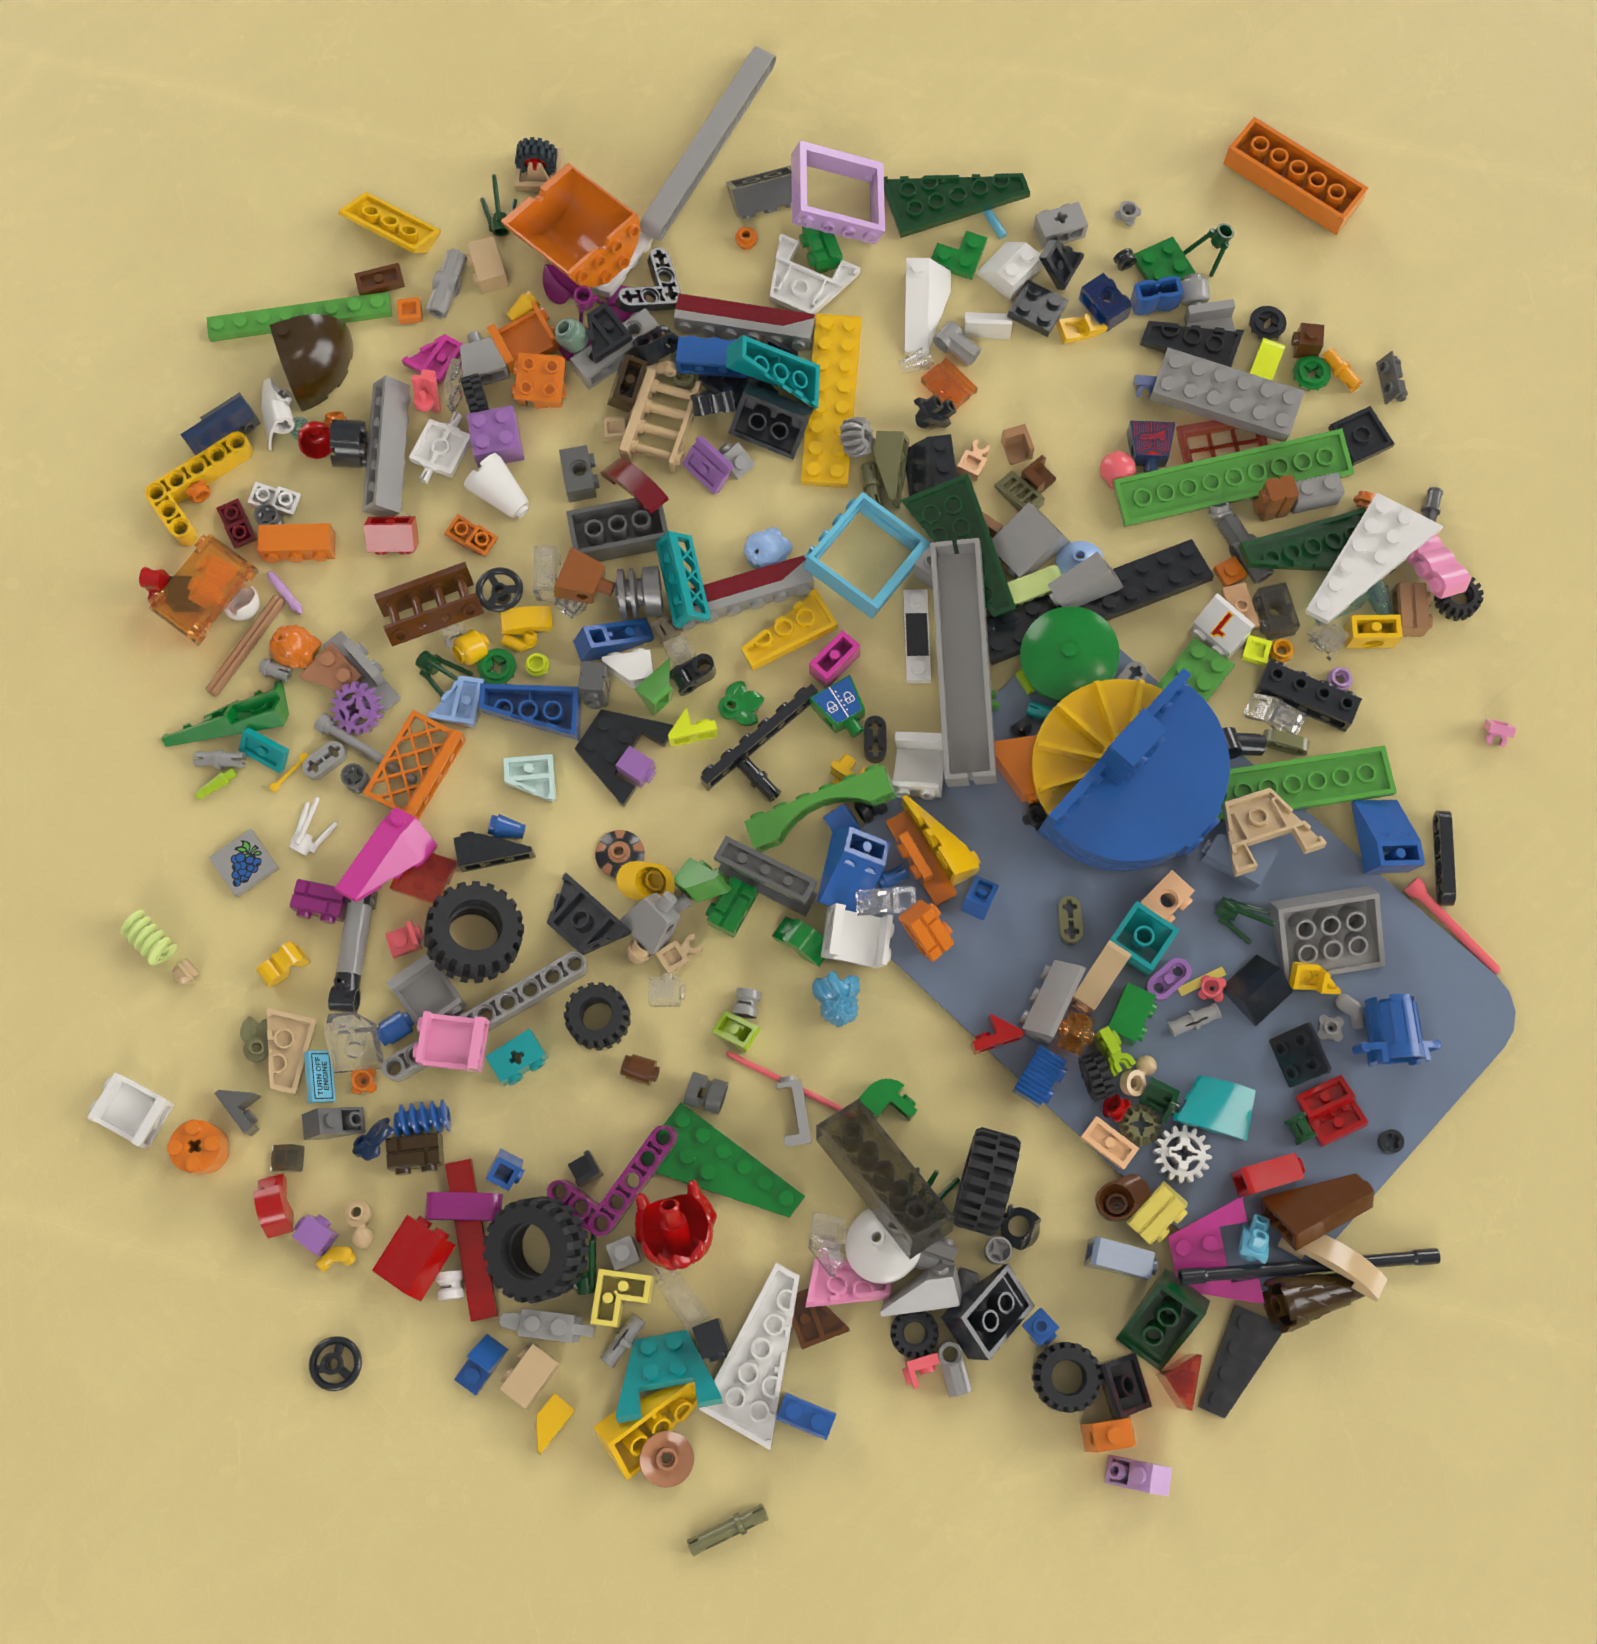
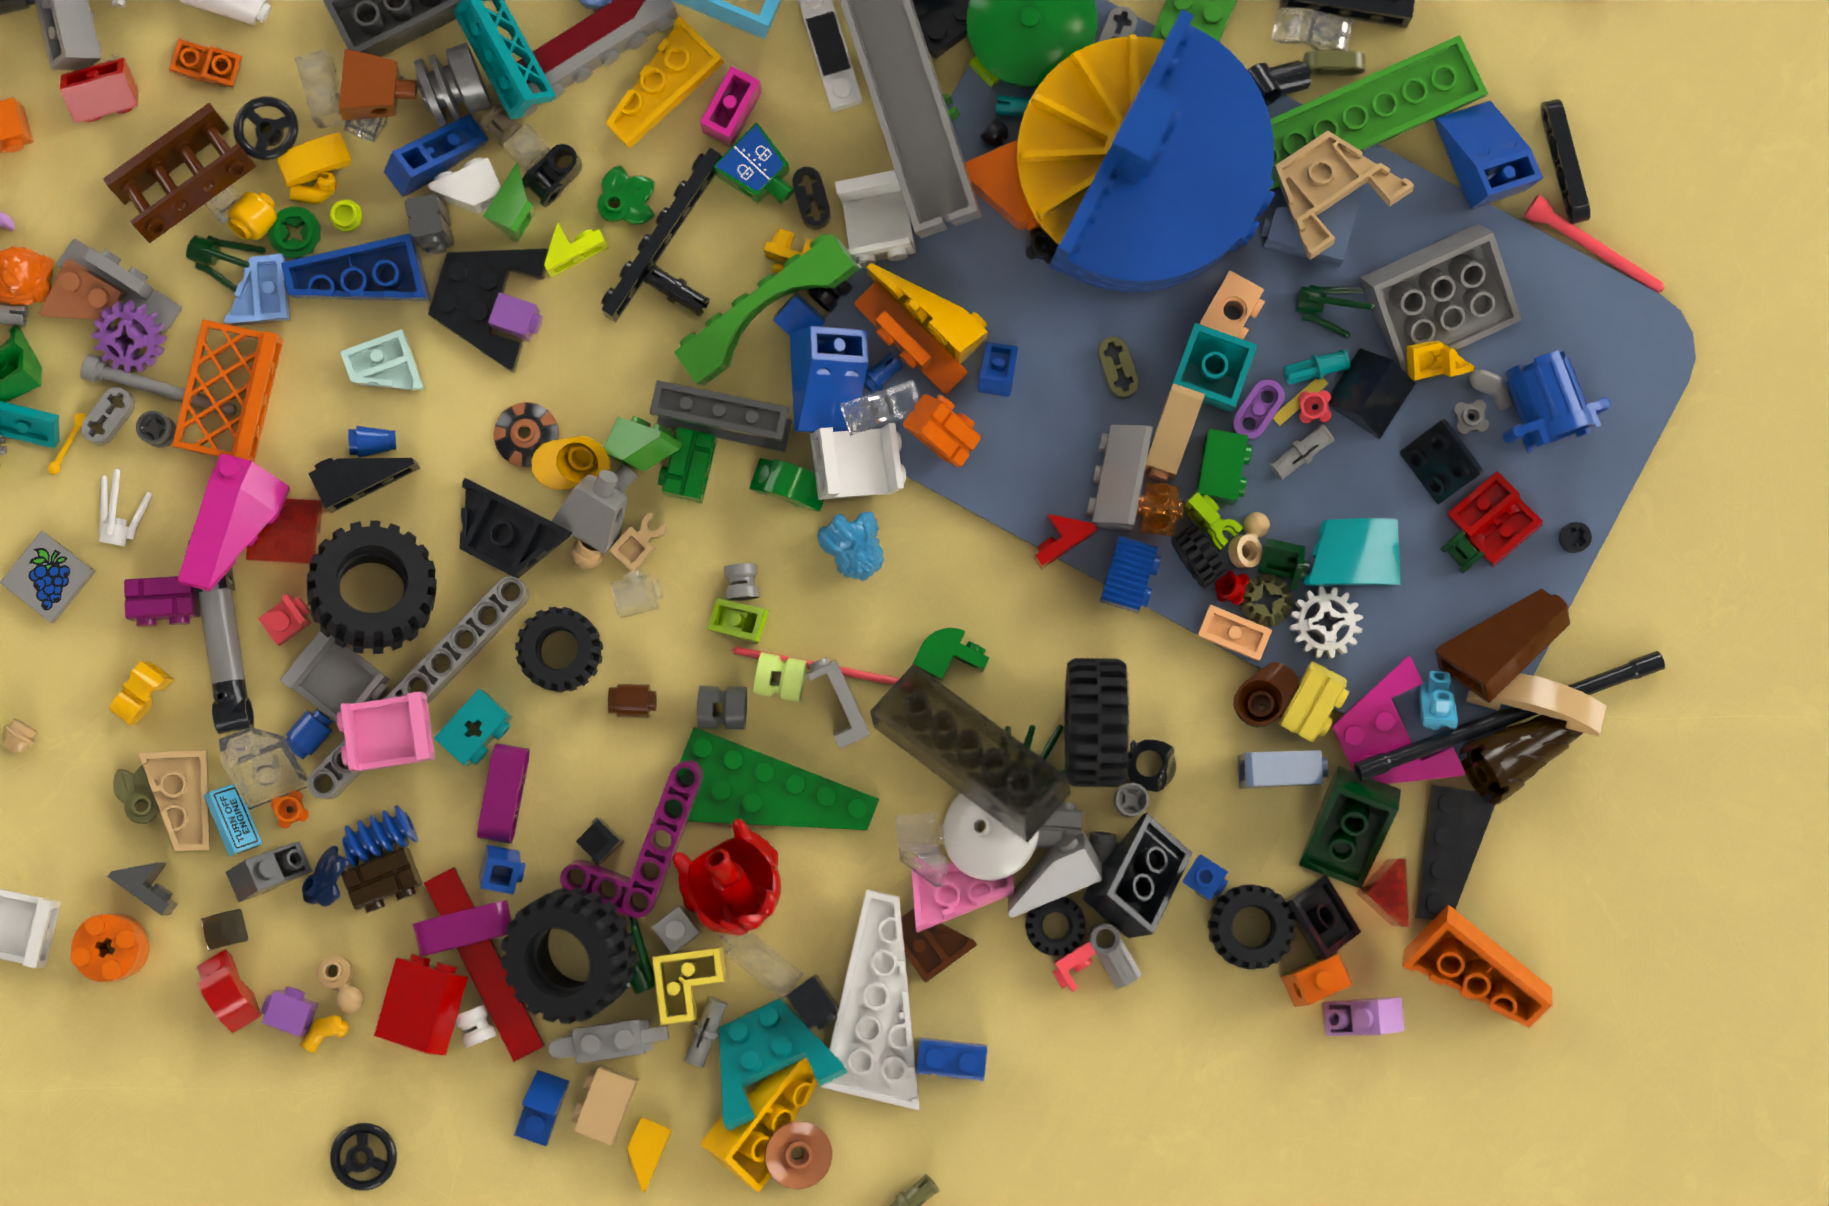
camera: 15 degrees left, 10 degrees up
slope [1230,1153,1305,1198] -> none
none -> magenta beam [477,743,530,844]
none -> yellowish green wheel [753,652,807,703]
none -> teal axle [1283,349,1350,384]
none -> orange wedge [1402,905,1552,1028]

